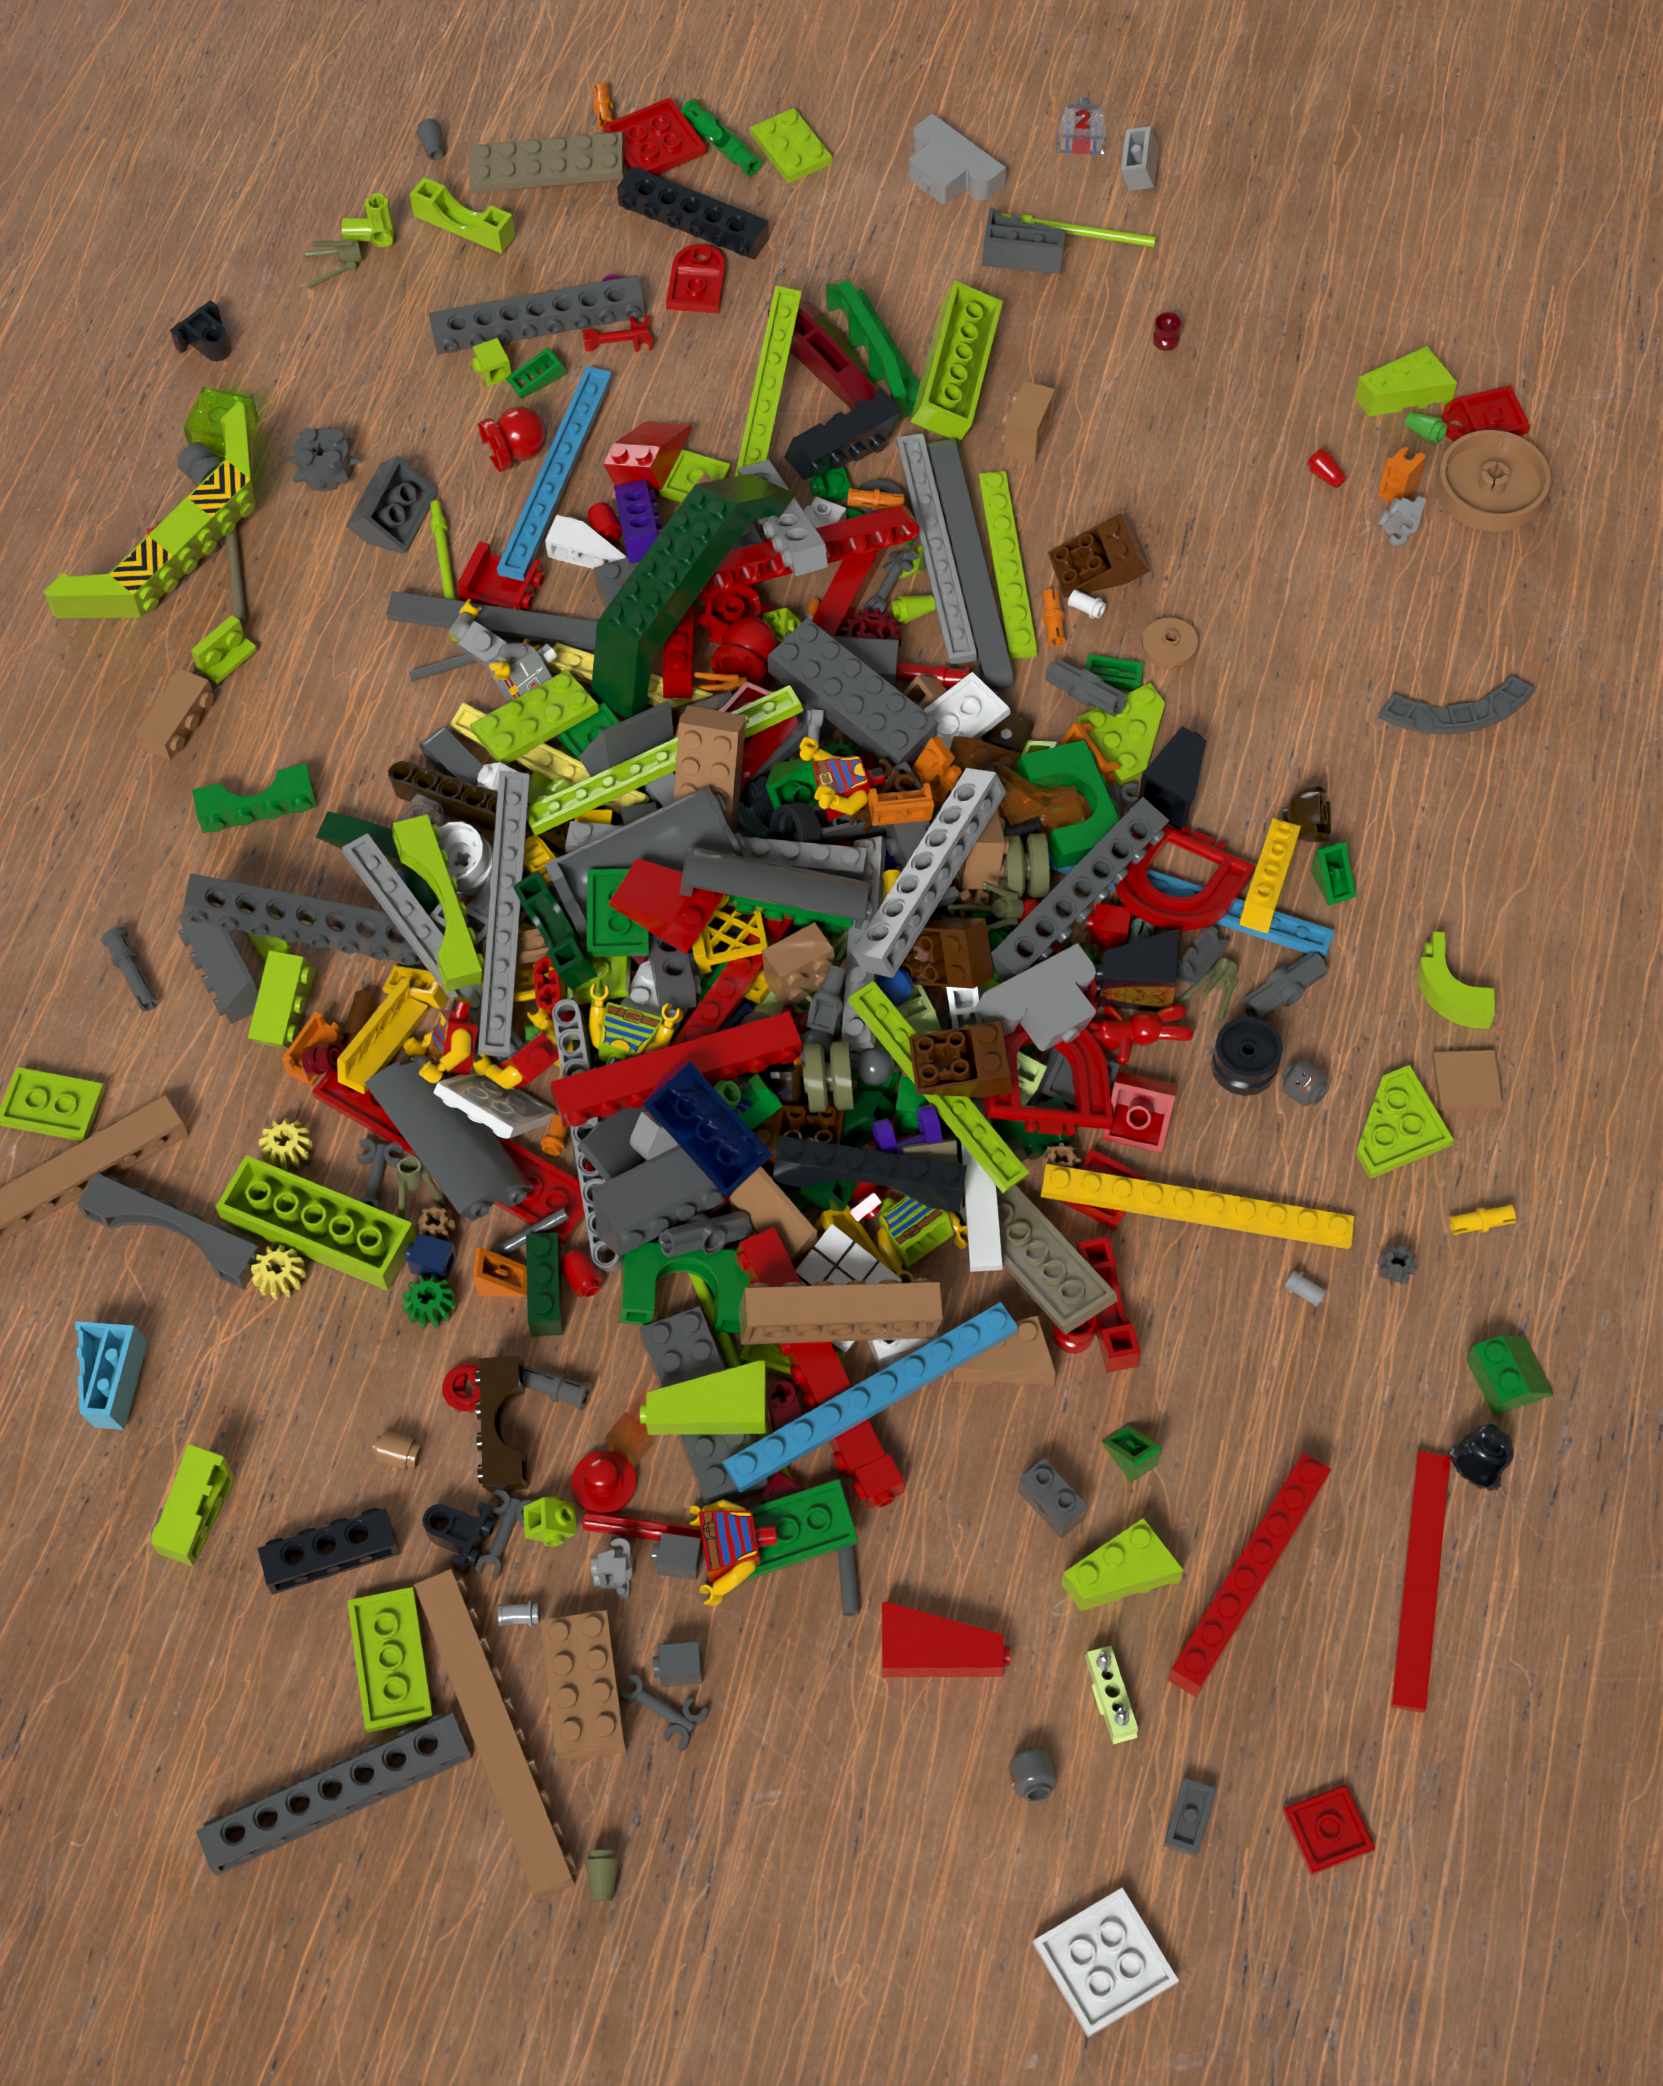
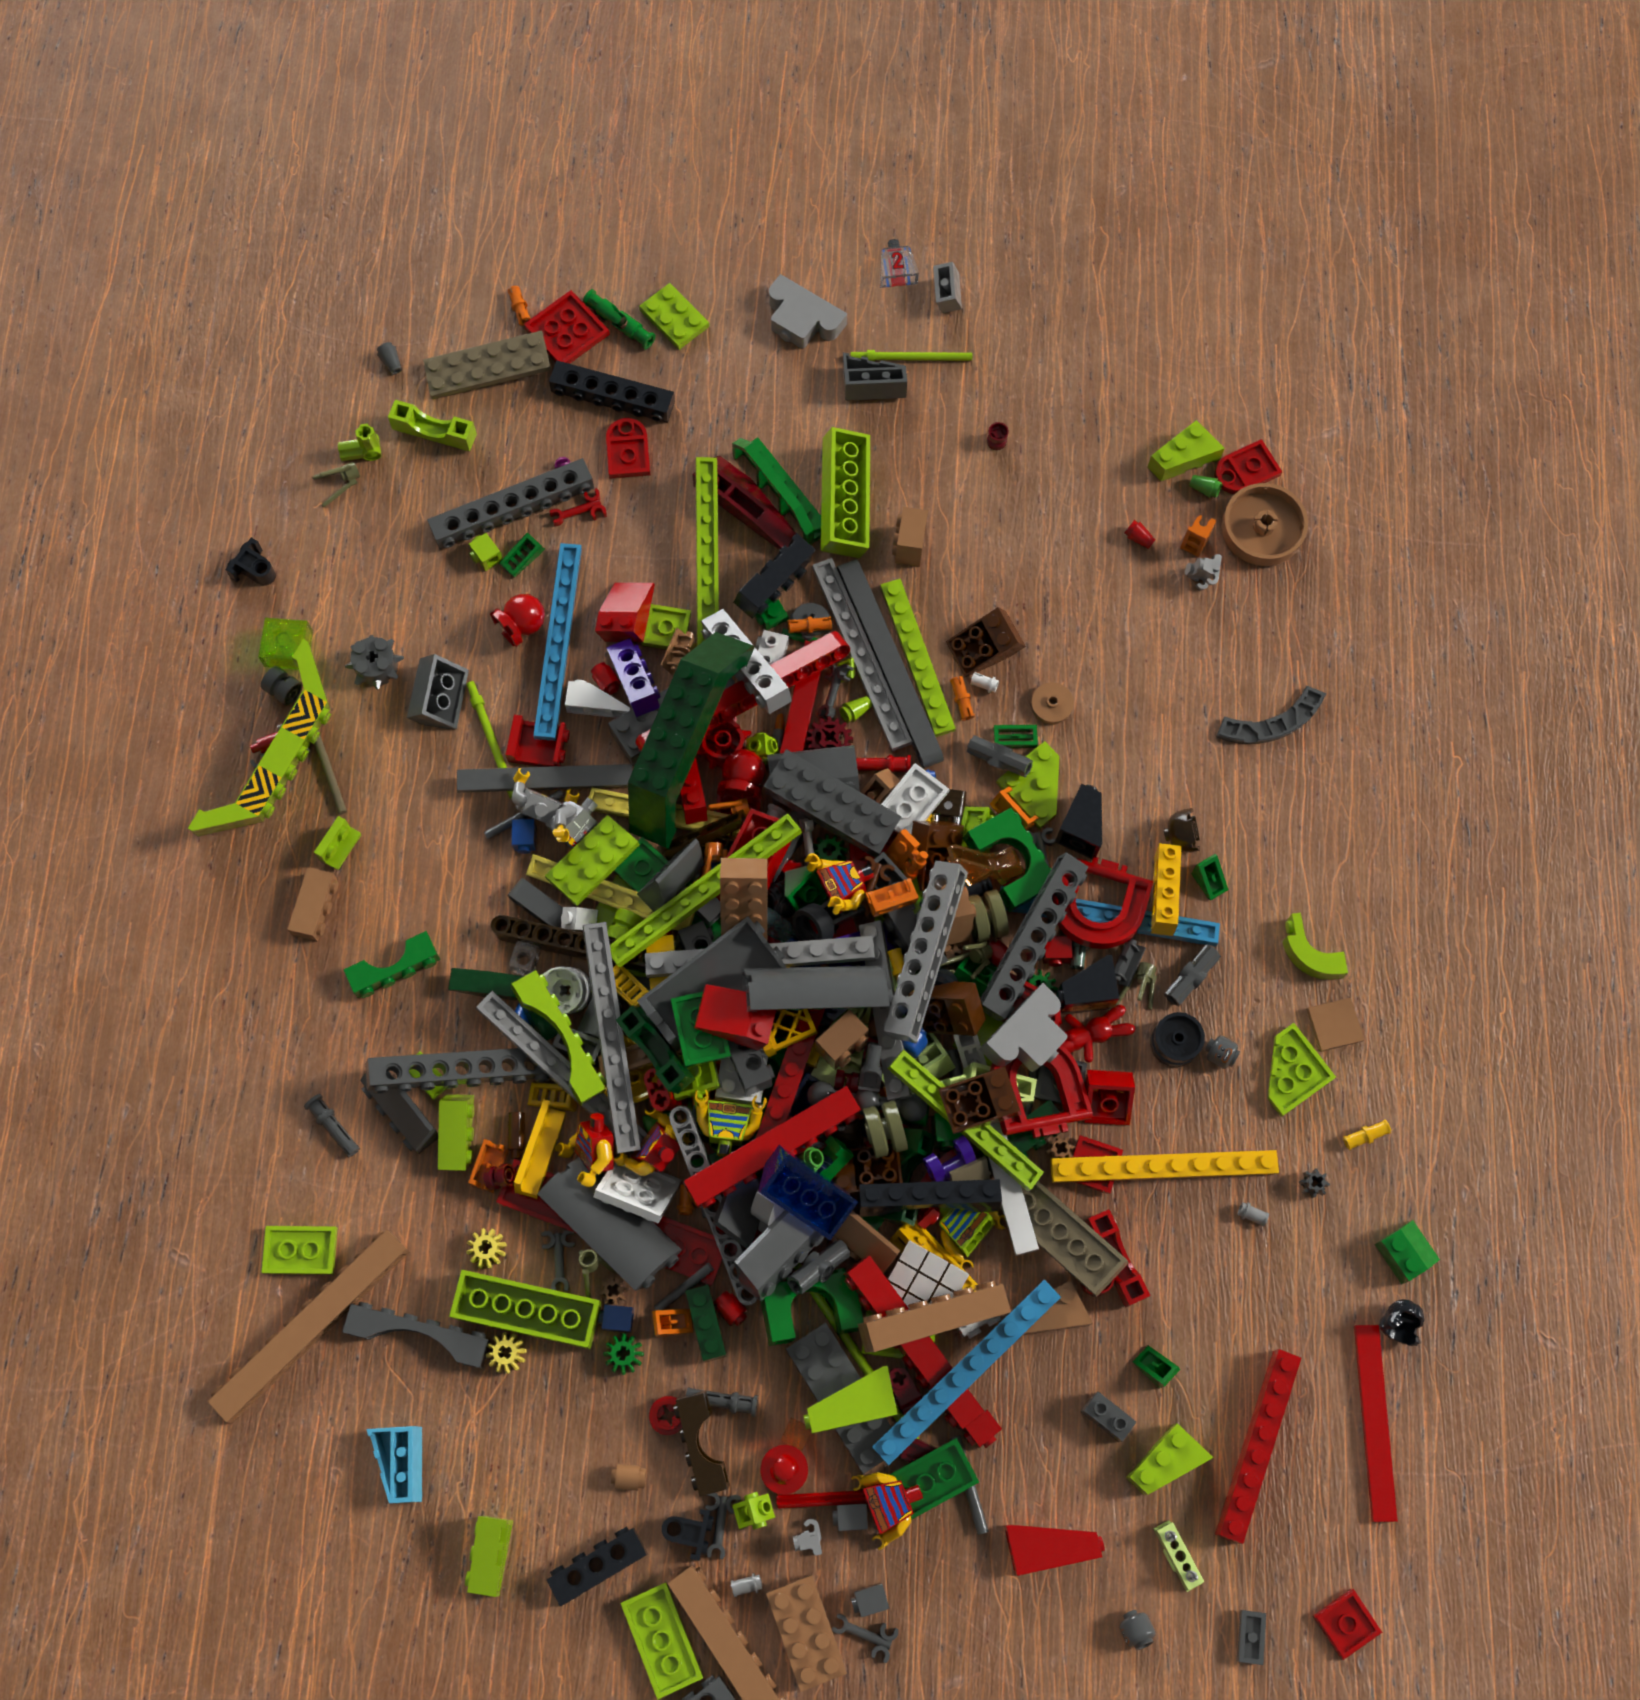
camera: 15 degrees left, 10 degrees up
none -> blue brick [512,819,537,854]

